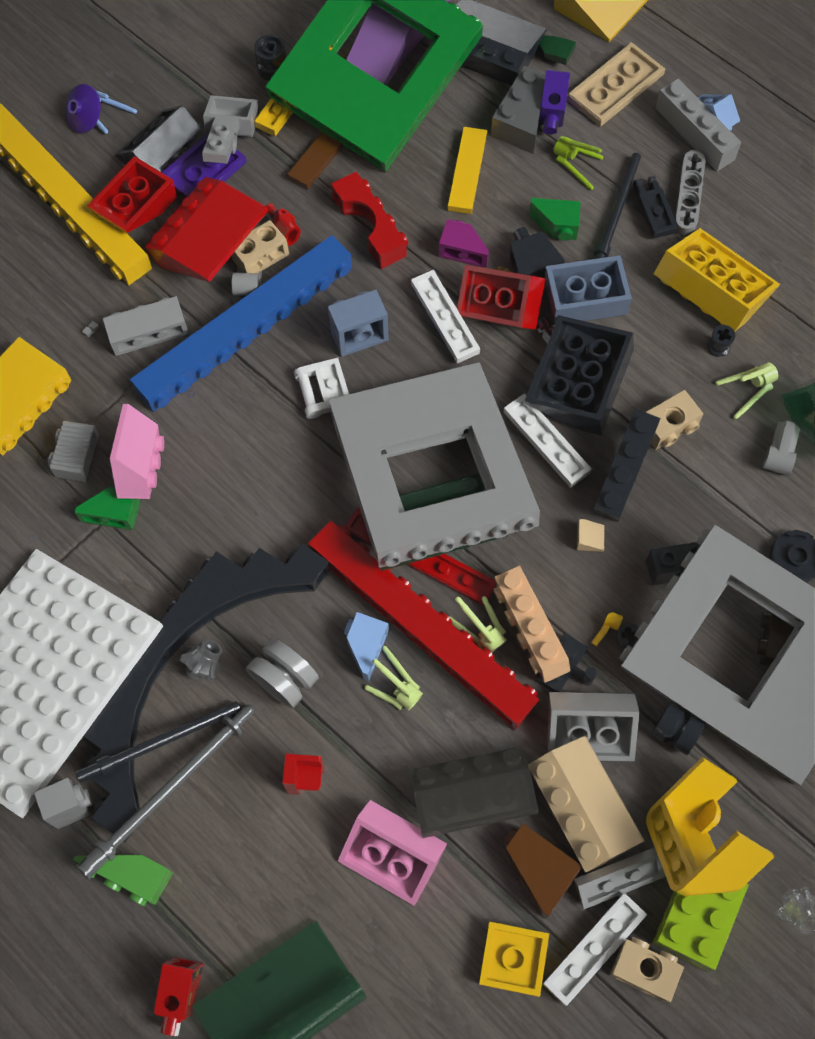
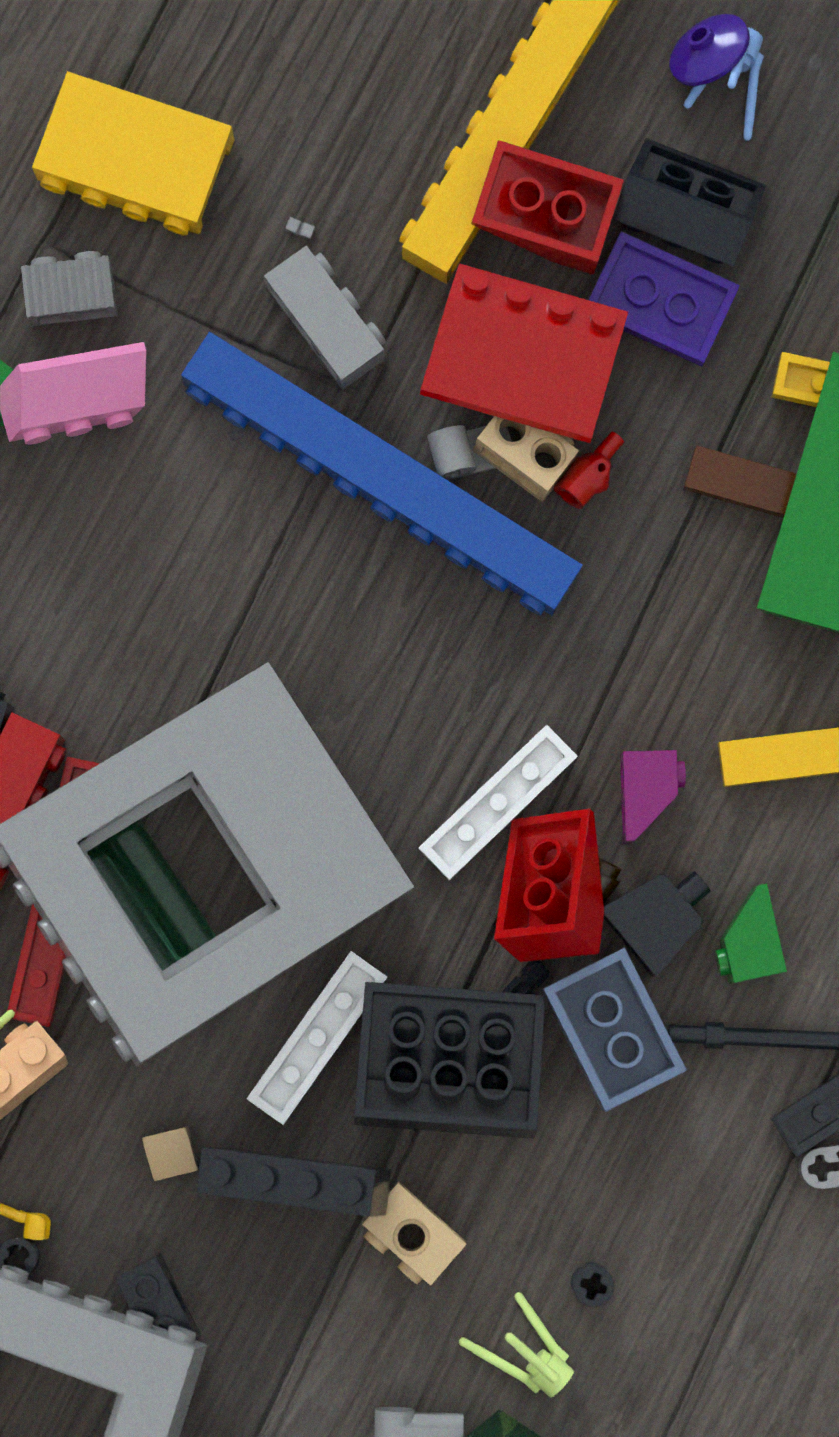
camera: 70 degrees right, 15 degrees up
light grey plate [202,95,258,164] -> none
white plate [294,358,349,419] -> none
sand blue brick [328,289,389,357] -> none
red arch [331,171,408,269] -> none
yellow slope [654,228,780,332] -> none

